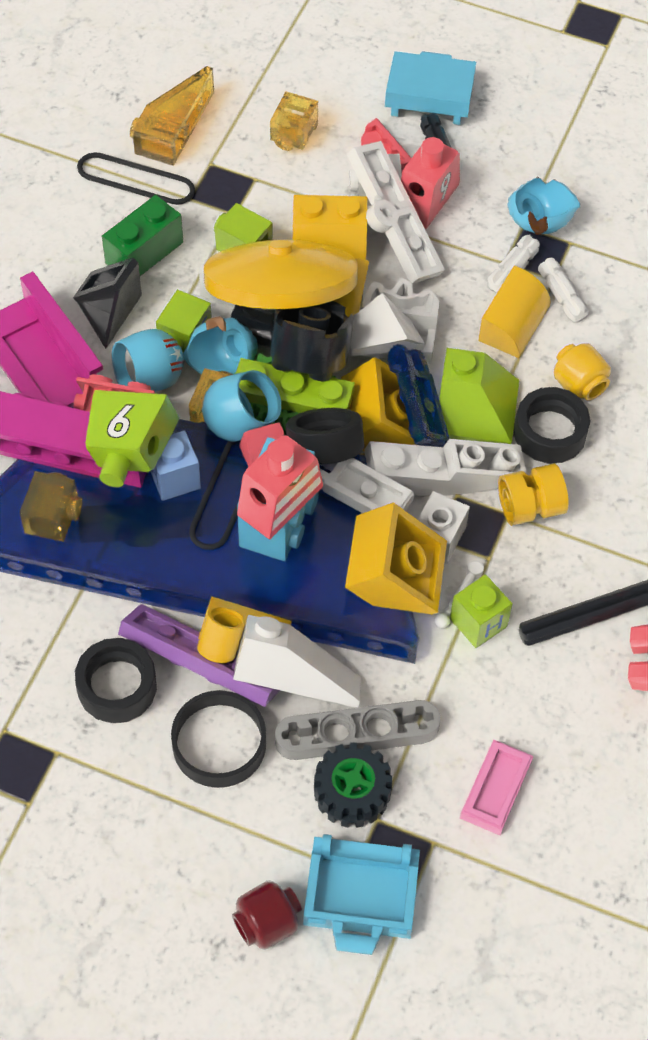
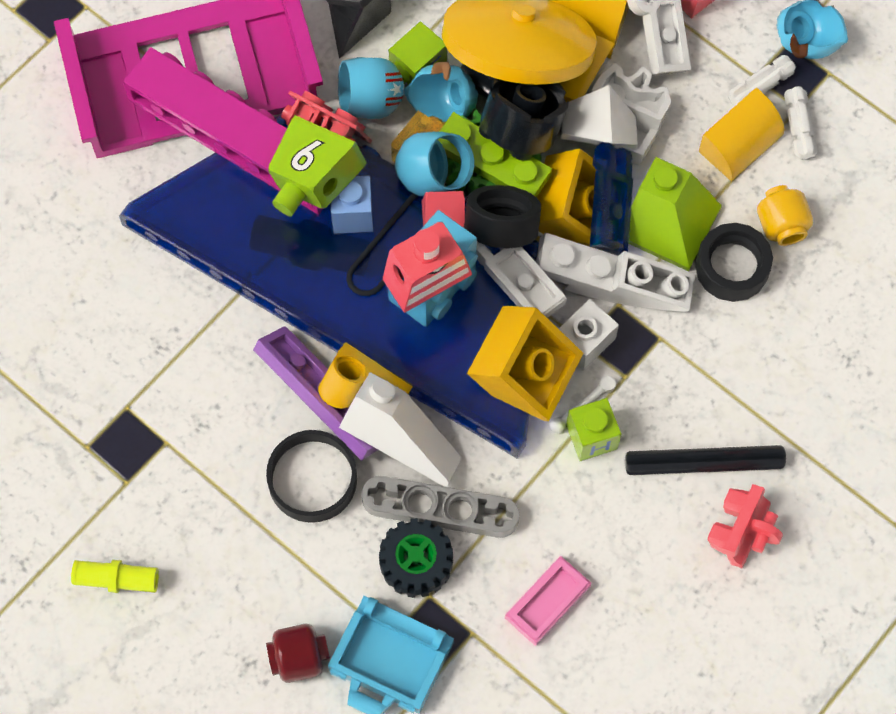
camera: 20 degrees right, 10 degrees up
clear yellow brick [20,471,82,542] -> none
black tyre [75,638,157,723] -> none
yellow wheel [498,463,568,526] -> none
none -> neon yellow pin [71,560,159,593]

